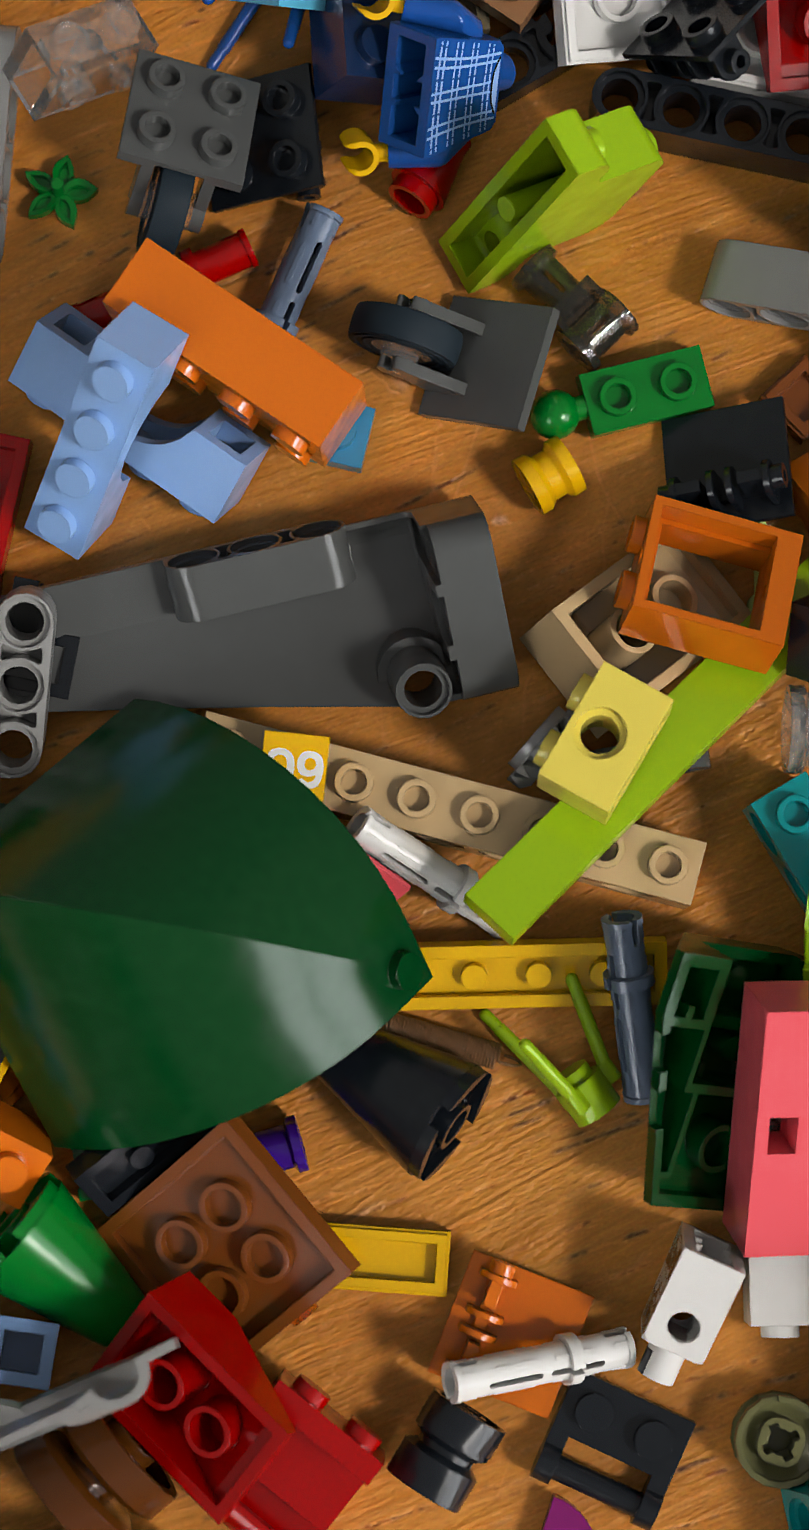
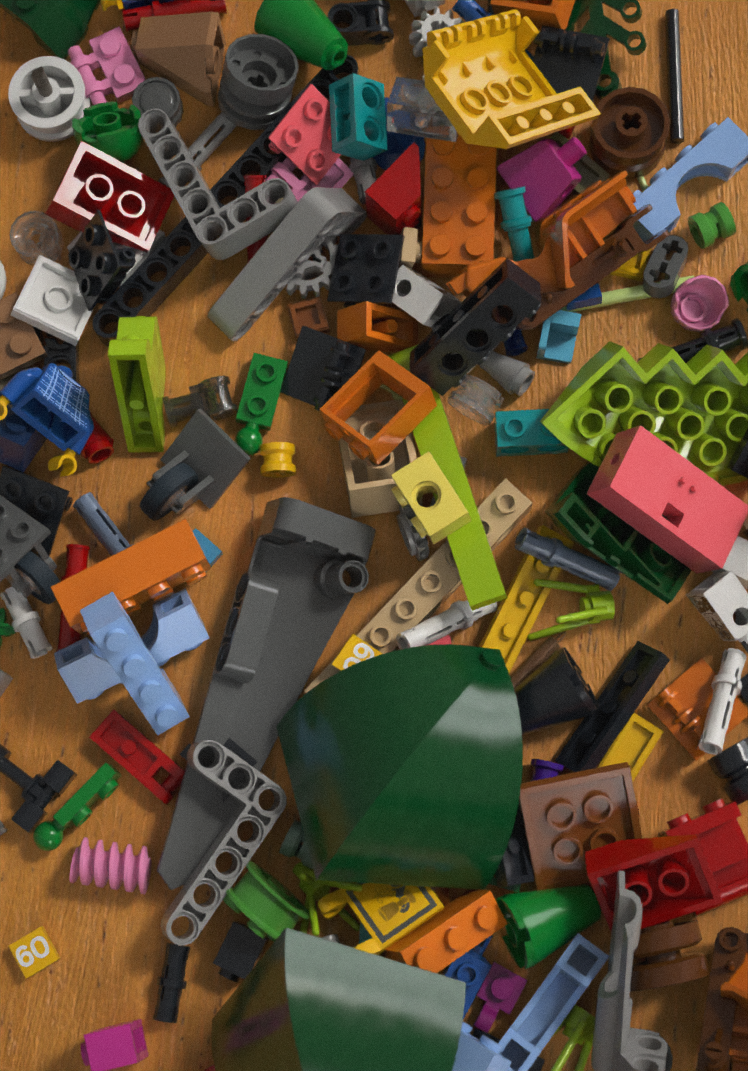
camera: 55 degrees left, 5 degrees down
none -> white pin [0,587,52,659]
none -> black plate [555,641,670,773]

